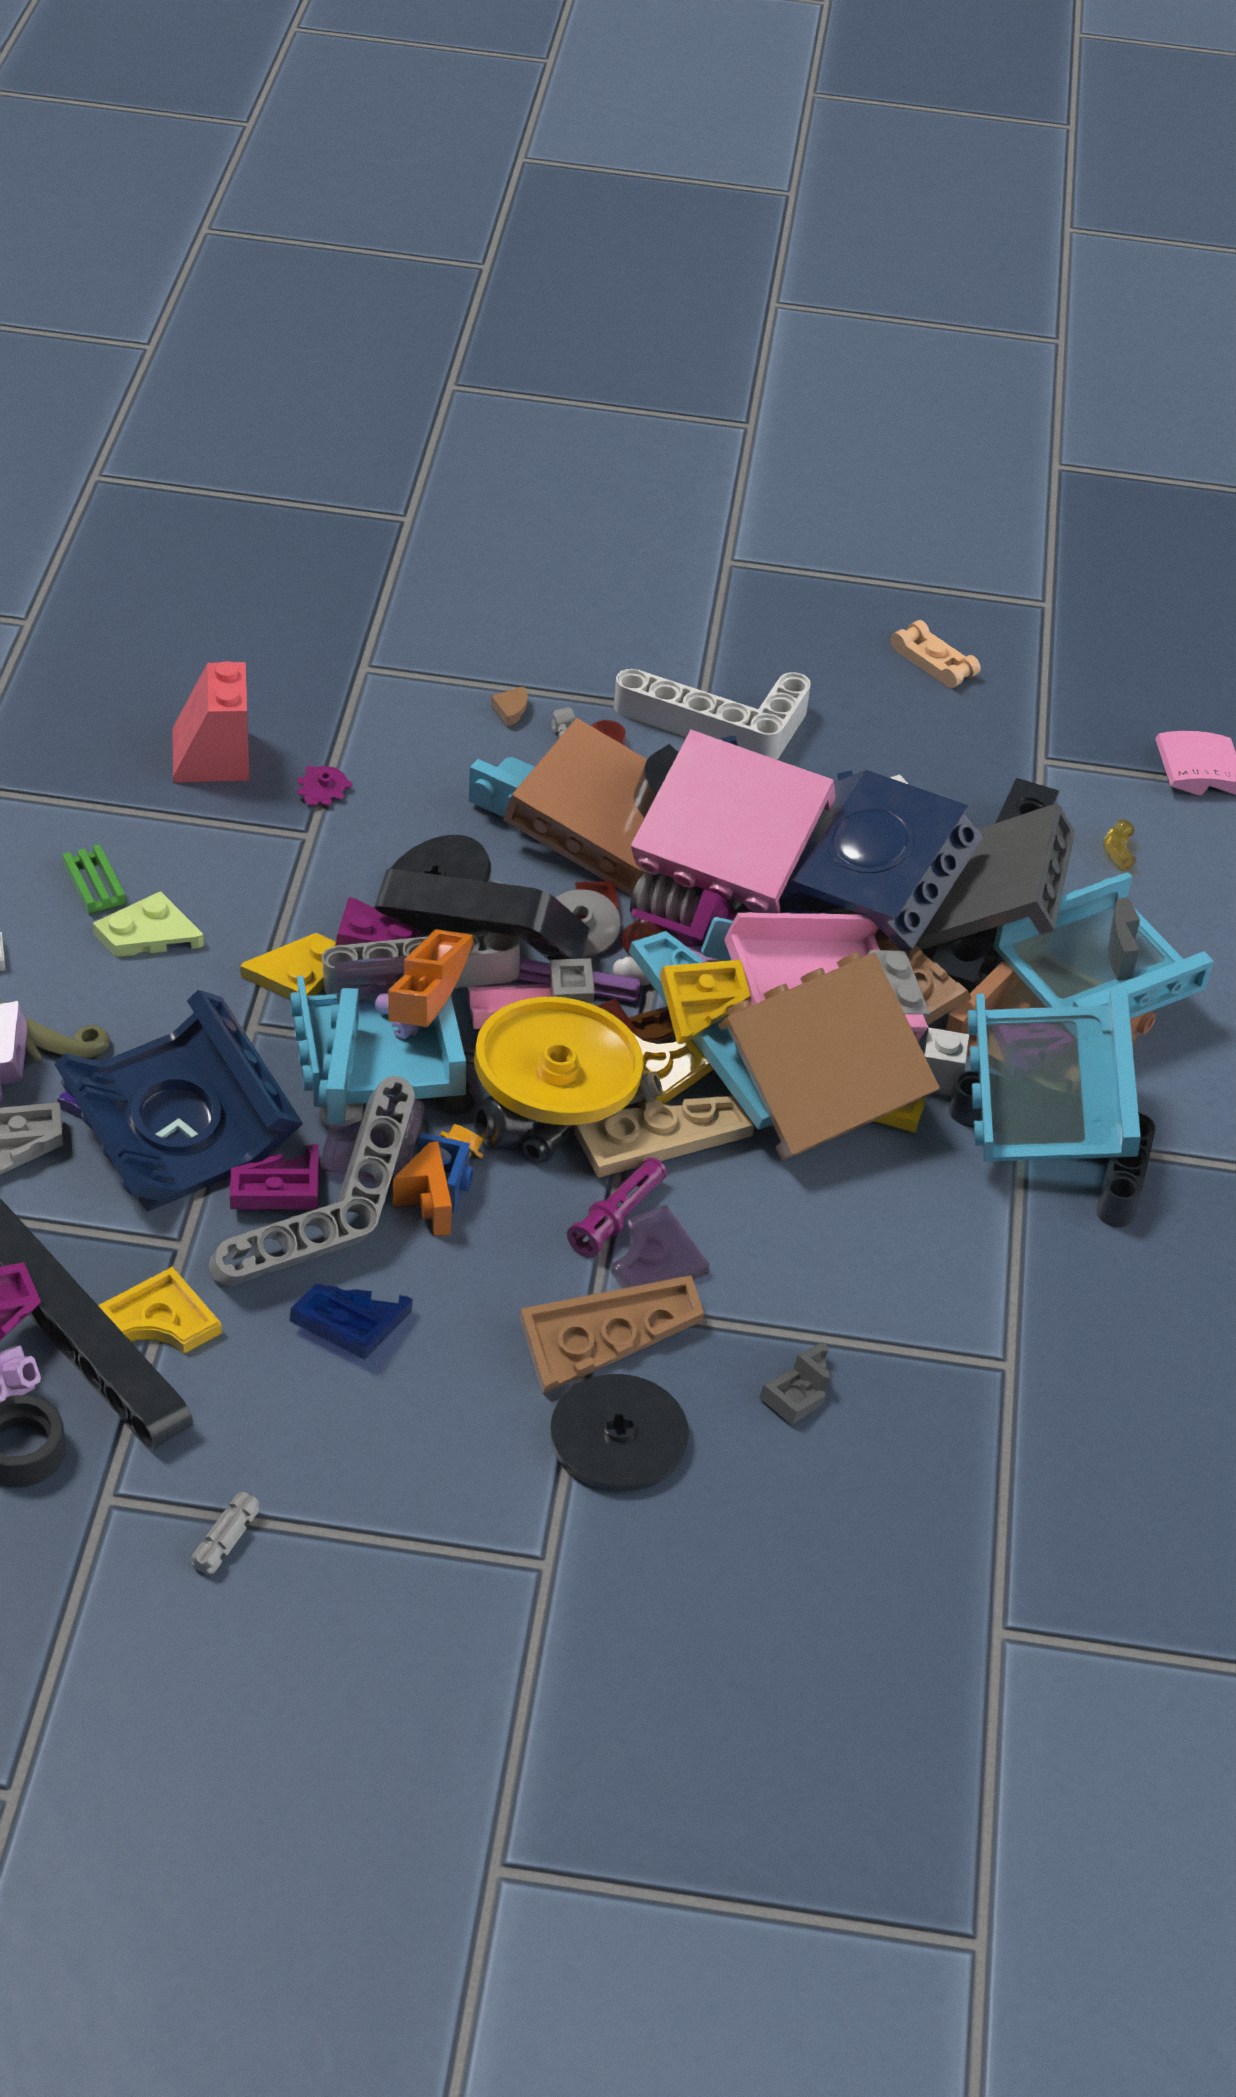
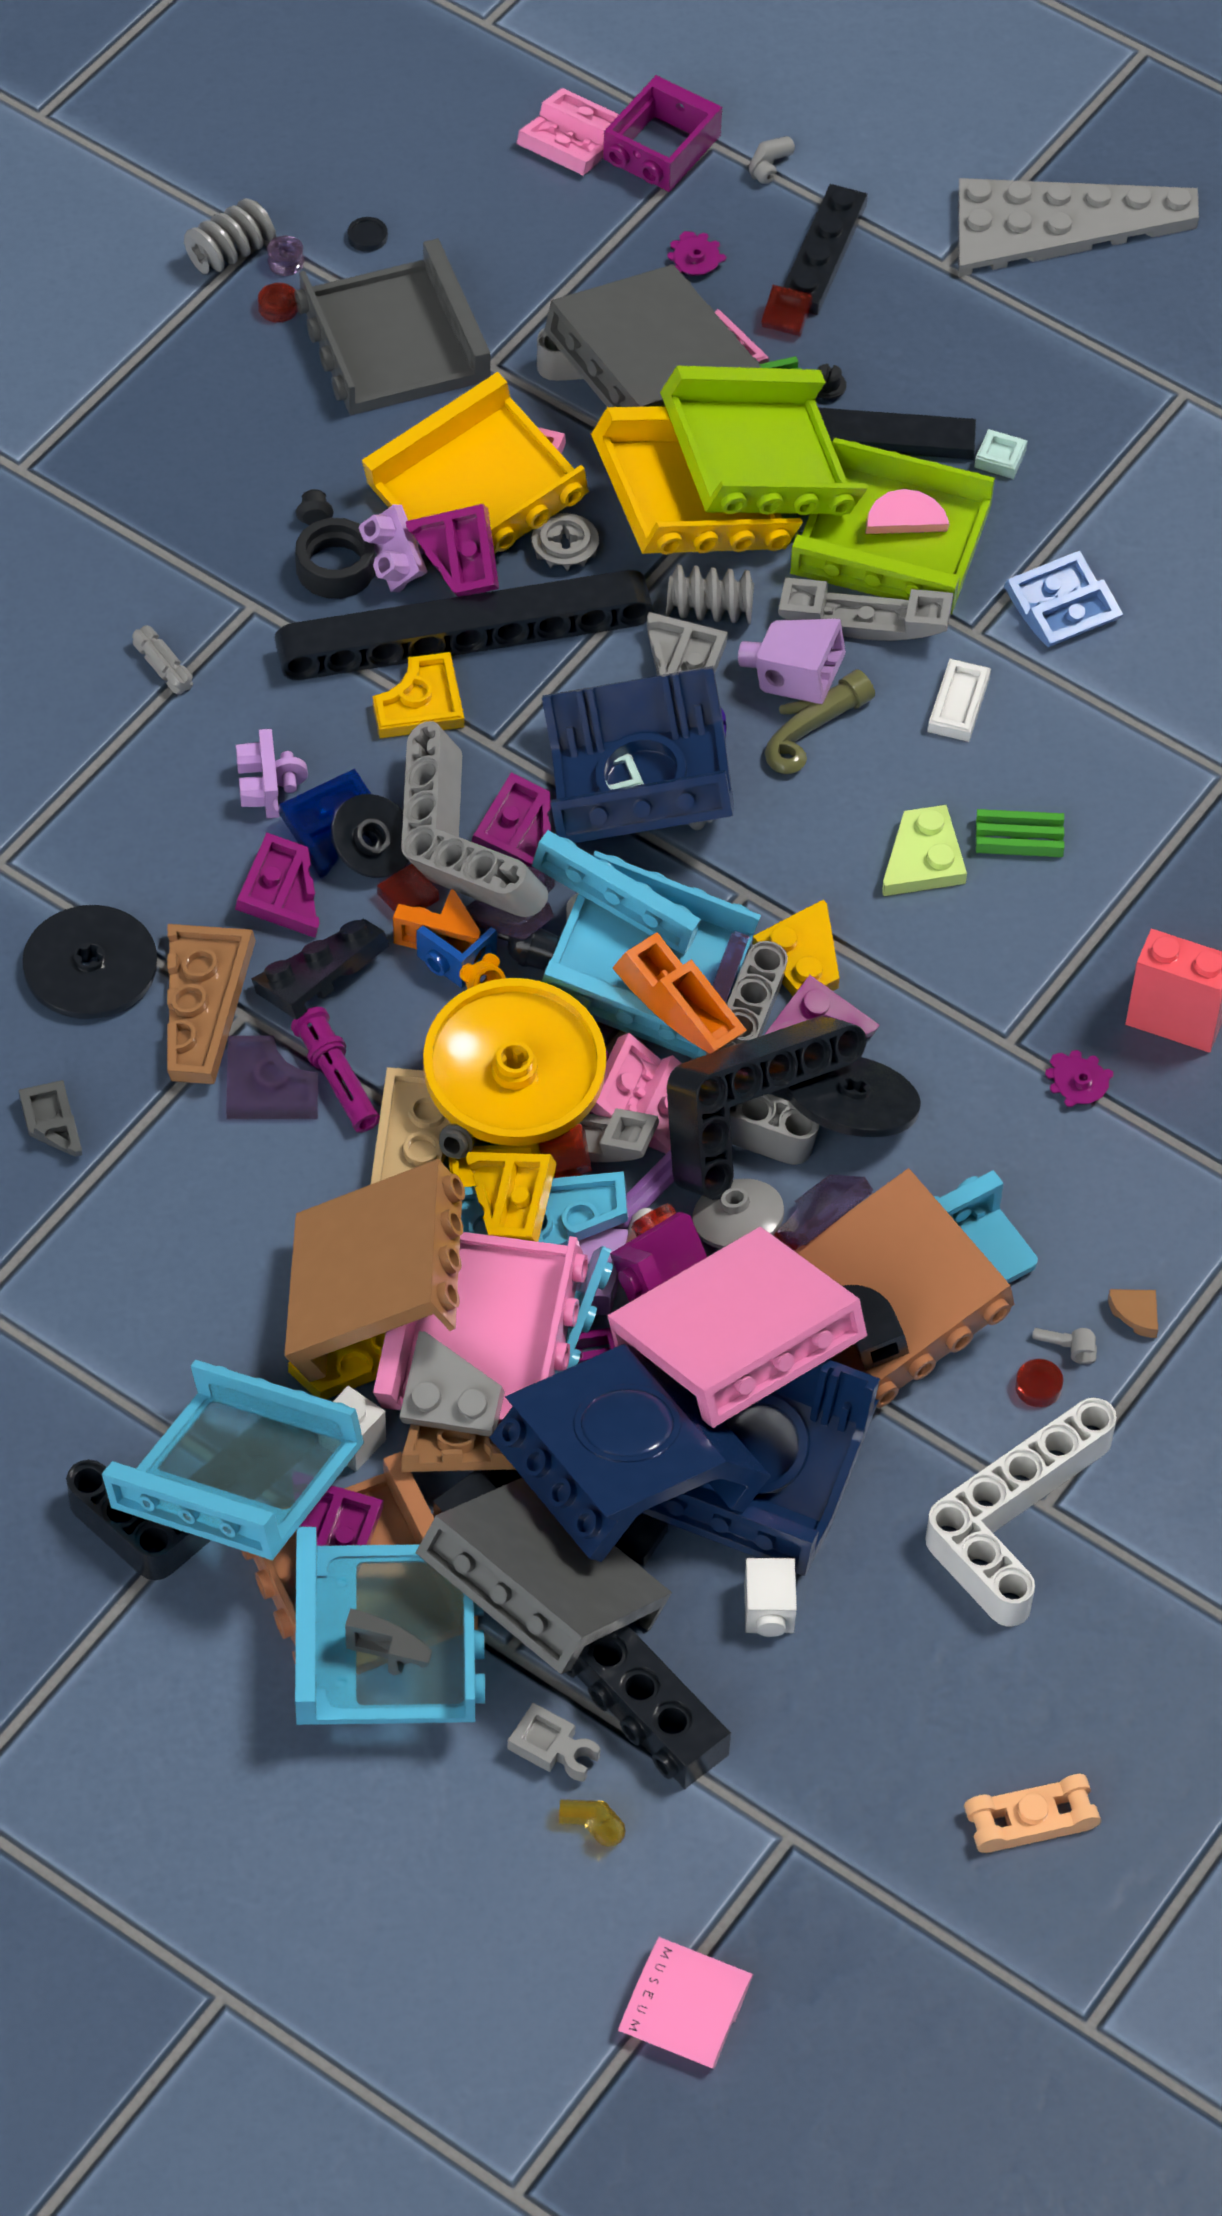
camera: 120 degrees right, 10 degrees up
none -> magenta wing [235,832,320,938]
none -> lavender hips [236,729,308,818]
none -> black wing [251,918,389,1020]
none -> black dish [331,794,409,878]
none -> clear red tile [377,863,439,912]
none -> light grey plate [507,1703,600,1781]
none -> clear purple tile [777,1174,873,1245]

